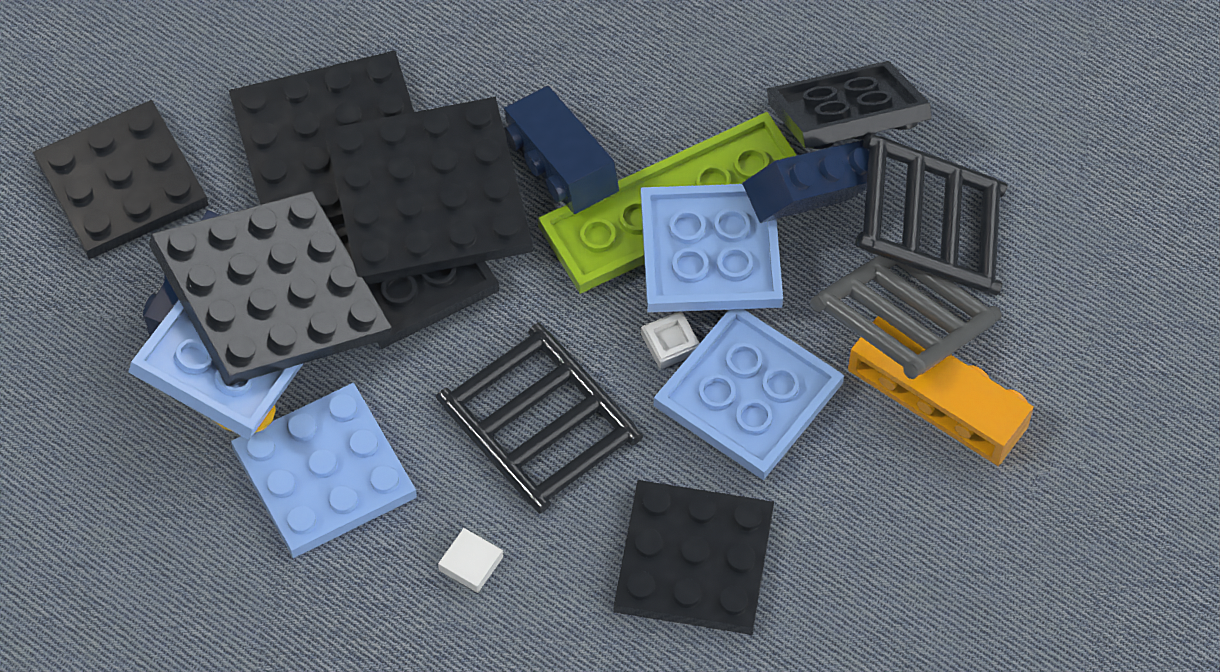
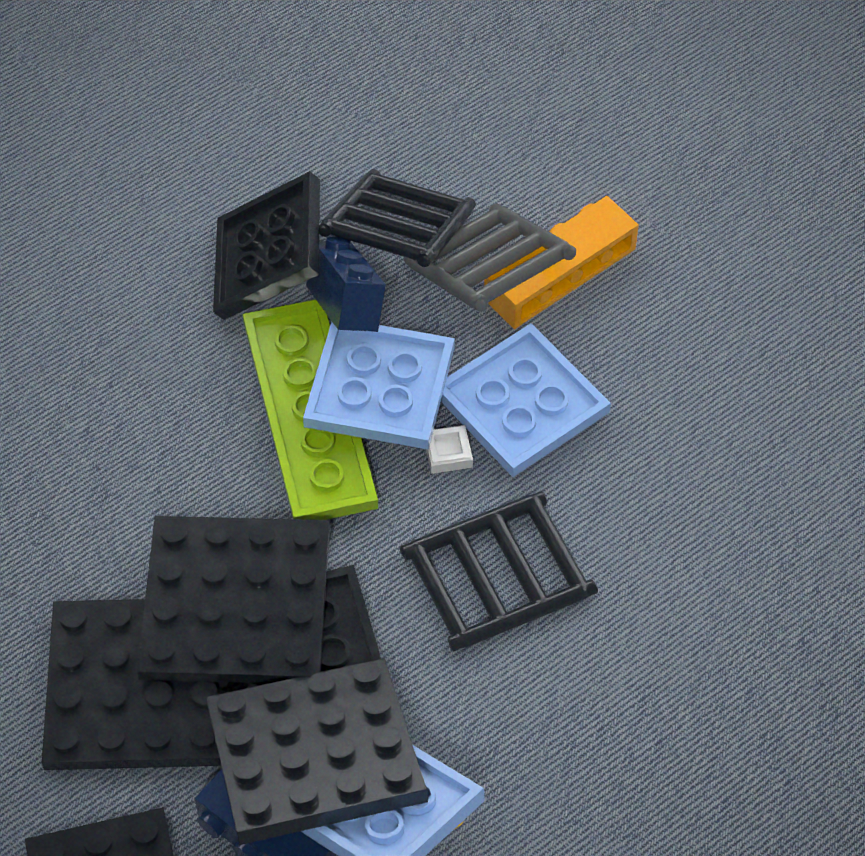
camera: 75 degrees left, 5 degrees down
light blue plate [231,382,417,558] -> none
white tile [438,528,503,593] -> none
dark blue brick [504,85,619,215] -> none
black plate [614,480,774,635] -> none

